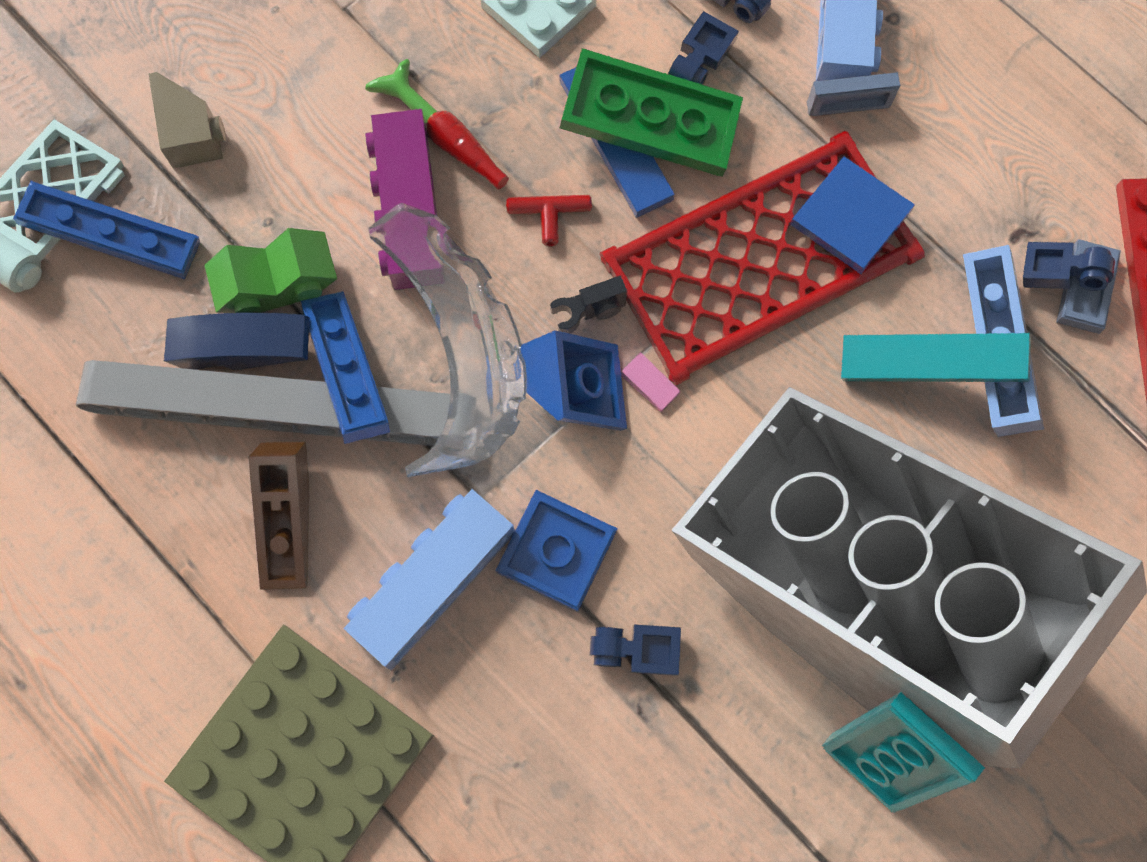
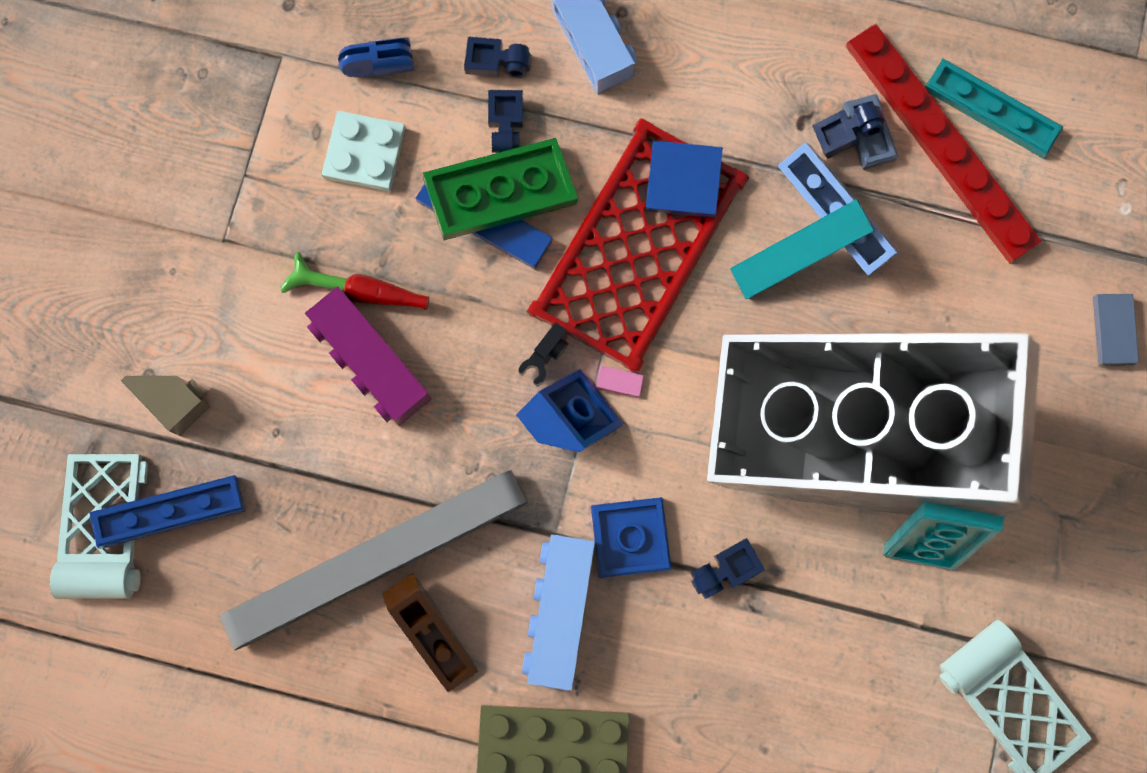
camera: 30 degrees left, 5 degrees up
dark blue slope [164,313,310,370] -> none
bright green brick [204,228,337,313] -> none
blue tile [301,291,390,444] -> none
clear windscreen [368,203,527,477] -> none
red piece [506,195,592,247] -> none
sand blue tile [807,72,901,116] -> none

